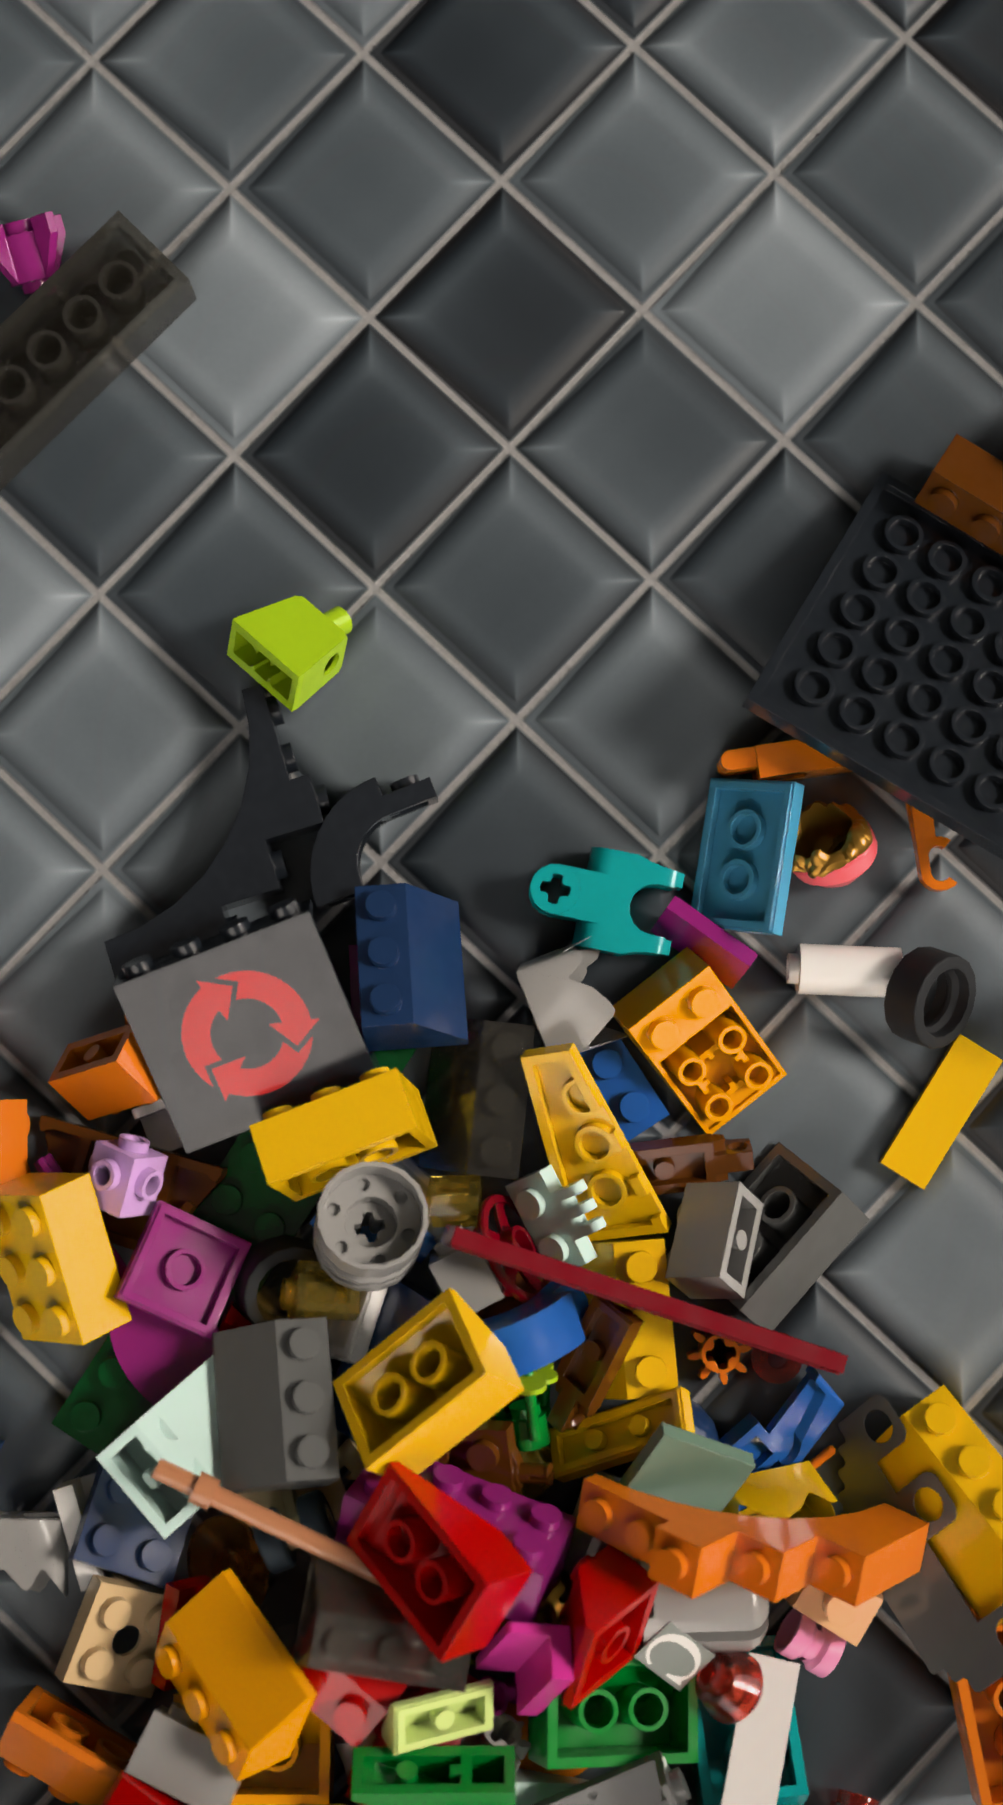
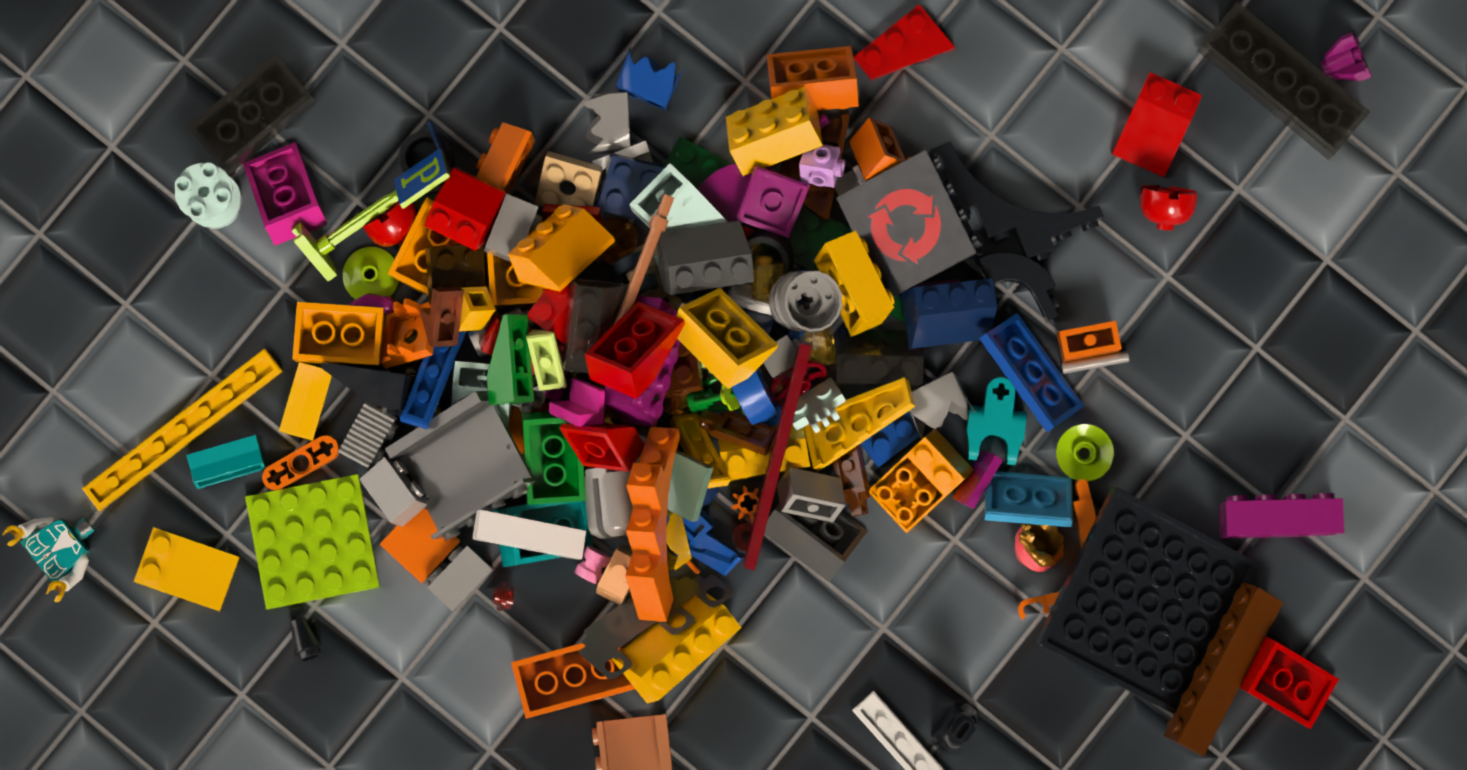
camera: 85 degrees right, 0 degrees up
lime torso [227,595,353,712] -> none
light grey sticker [634,1621,715,1691] -> none
clear red cone [695,1652,764,1724] -> none
white brick [786,943,903,998] -> none
yellow tile [878,1034,1003,1190] -> none
black tyre [884,946,976,1049] -> none
none -> blue plate [979,313,1084,432]
none -> lime dish [1056,424,1114,482]
none -> orange brick [1057,320,1122,363]
none -> light grey piece [1061,351,1129,374]
none -> red slope [1112,72,1202,178]
none -> red cylinder [1140,185,1198,230]
none -> magenta brick [1219,493,1344,539]

